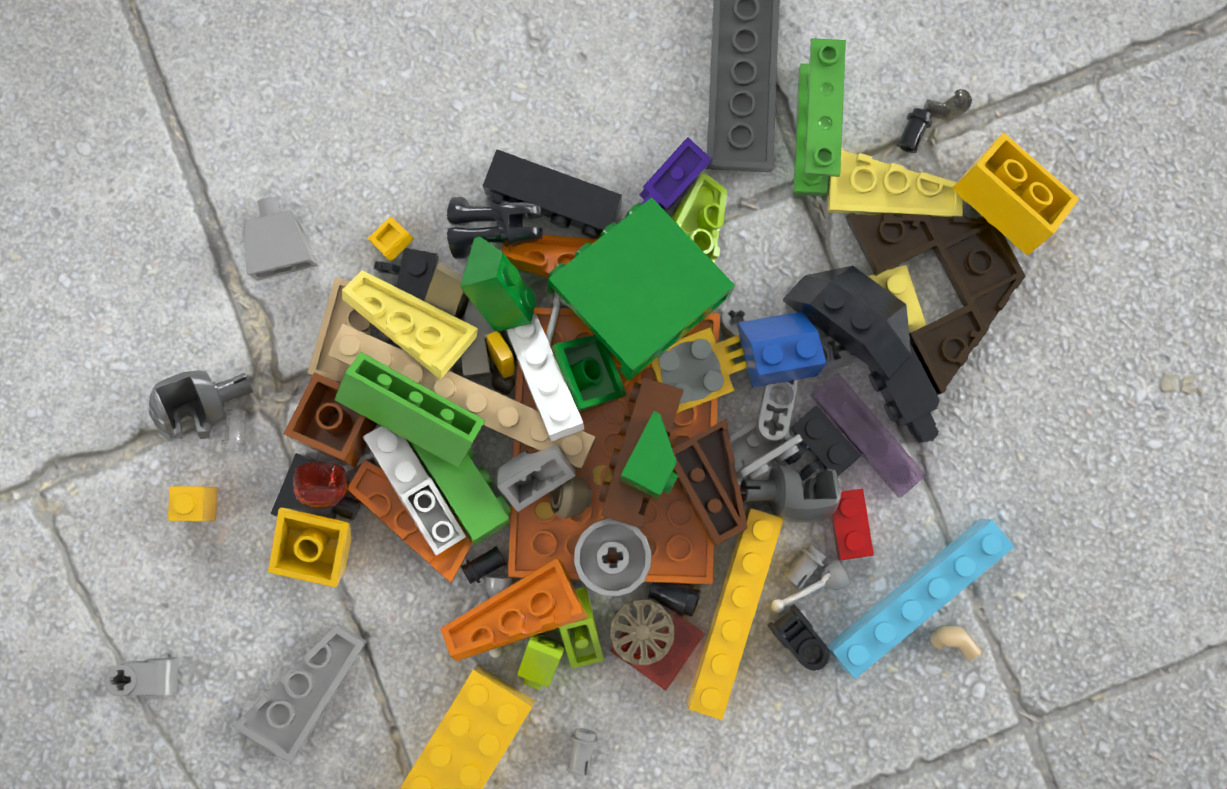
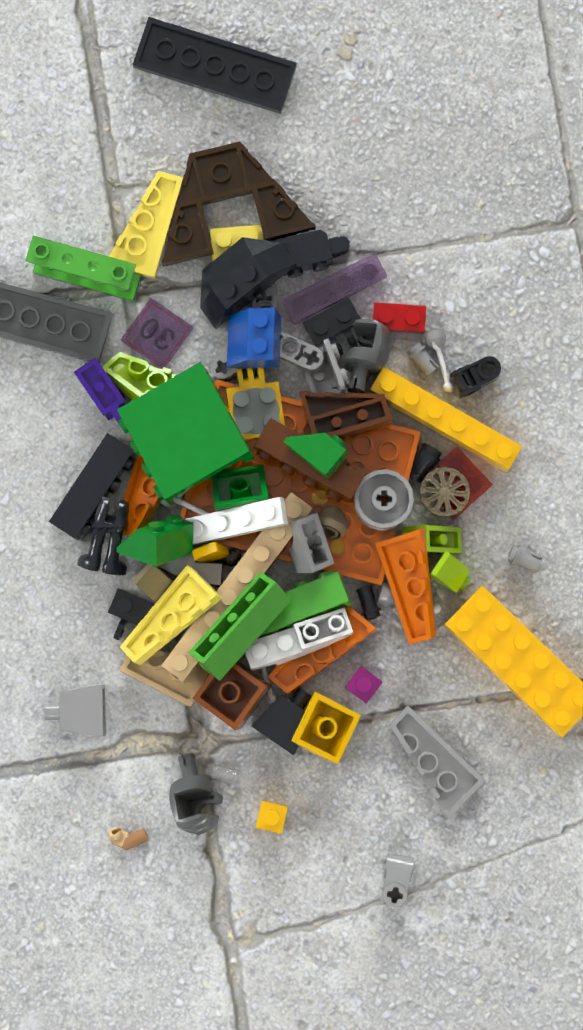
camera: 70 degrees left, 0 degrees up
clear red hair [293,462,347,509] -> none
yellow tile [367,216,414,262] -> none
medium azure brick [827,519,1015,679] -> none
black pin [897,108,932,153] -> none
clear smoke arm [923,89,972,121] -> none
tan arm [930,625,982,661] -> none
yellow brick [952,132,1079,256] -> none
none -> arm [108,826,149,850]
none -> clear purple piece [121,298,194,369]
none -> black plate [132,17,297,114]
none -> magenta brick [345,666,383,704]

